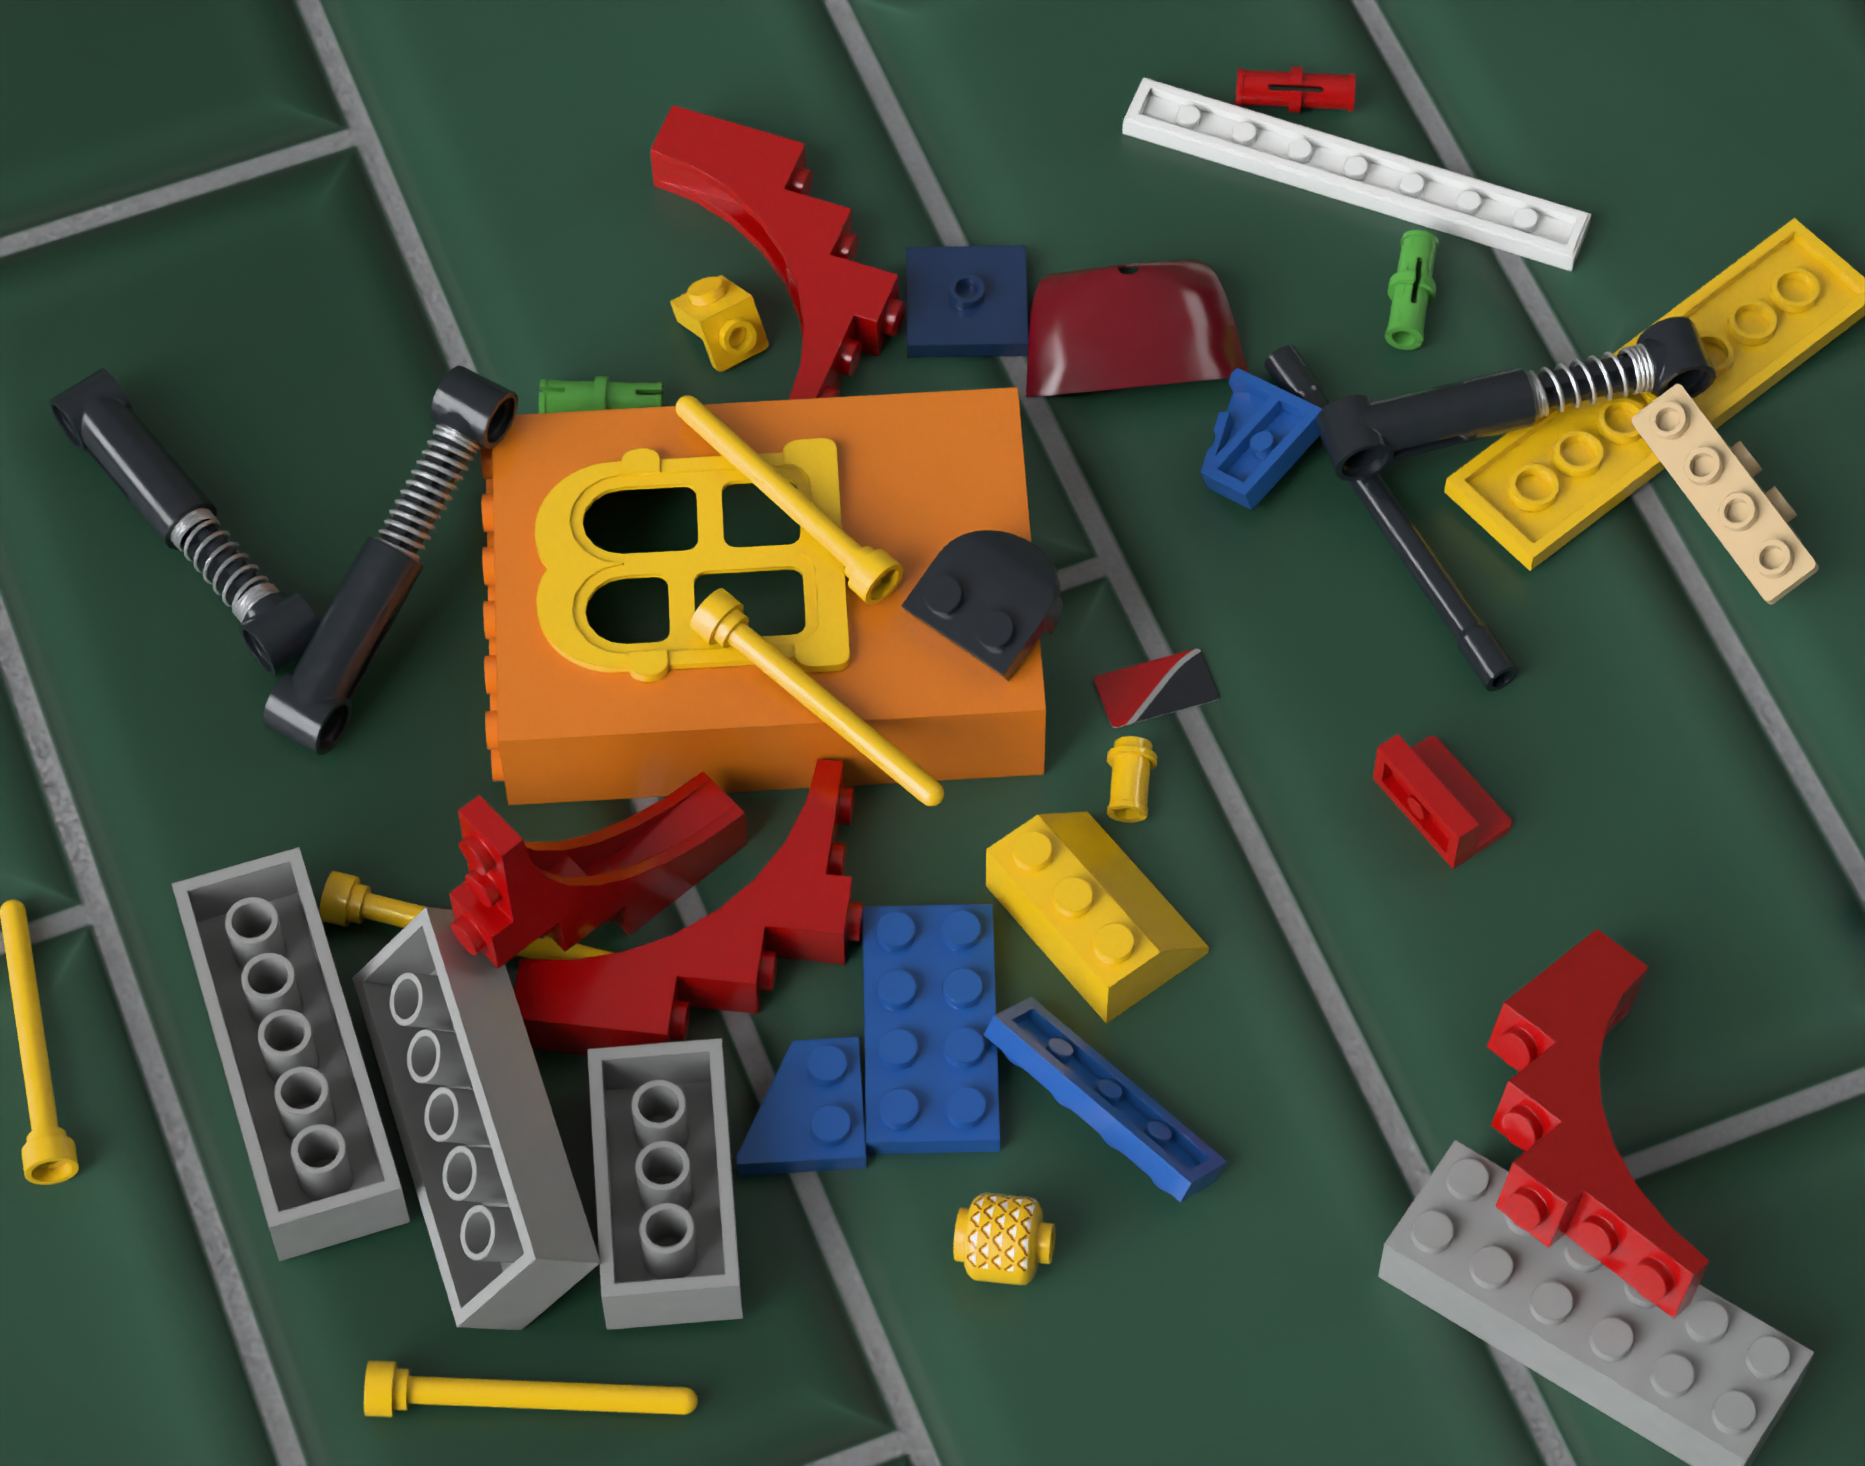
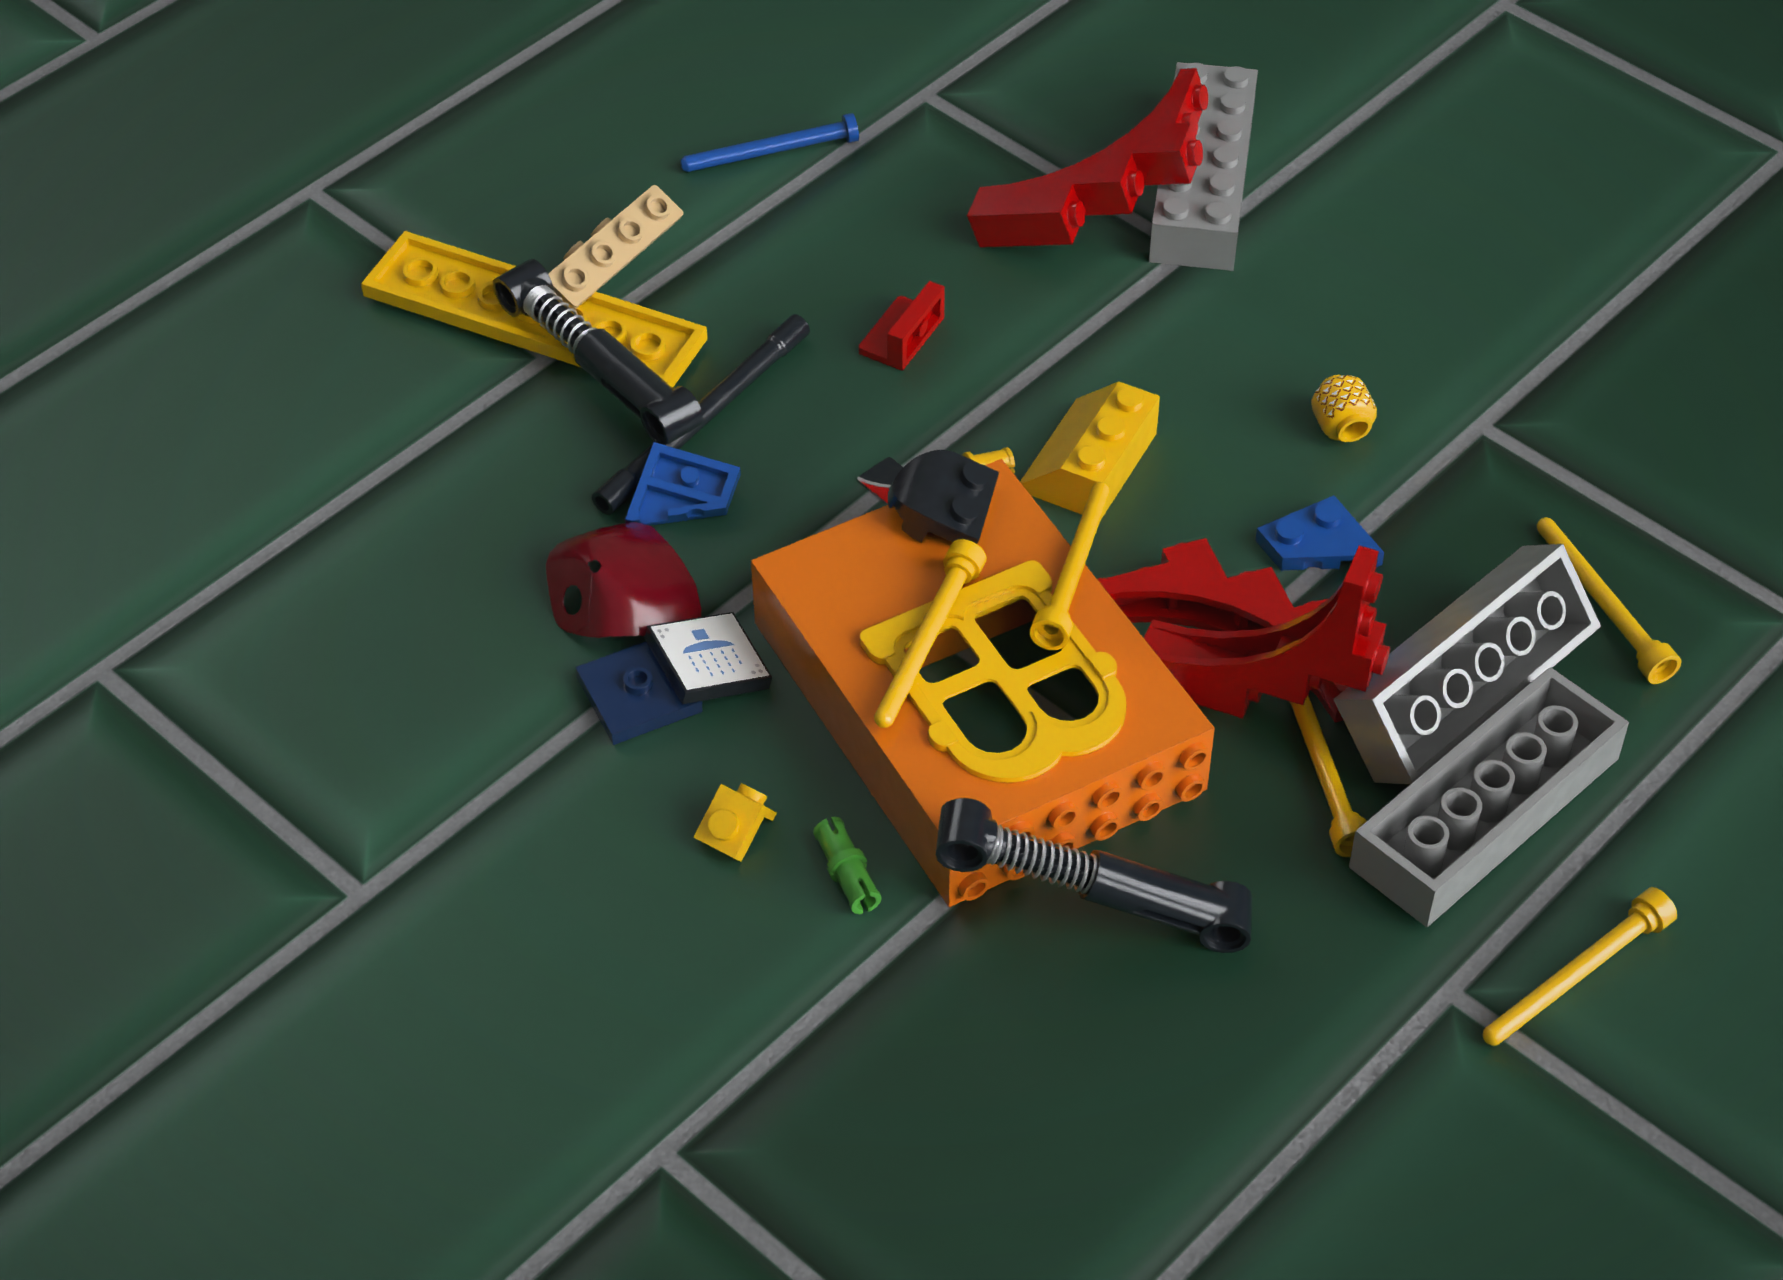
camera: 115 degrees left, 10 degrees down
black piece [49,368,320,677] -> none
light grey brick [587,1038,743,1330] -> none
red arch [650,105,906,400] -> none
blue plate [863,904,1000,1154] -> none
blue plate [984,997,1227,1203] -> none
white tile [1123,77,1592,271] -> none
red pin [1236,66,1356,113] -> none
bright green pin [1385,230,1439,350] -> none
none -> white tile [644,612,772,704]

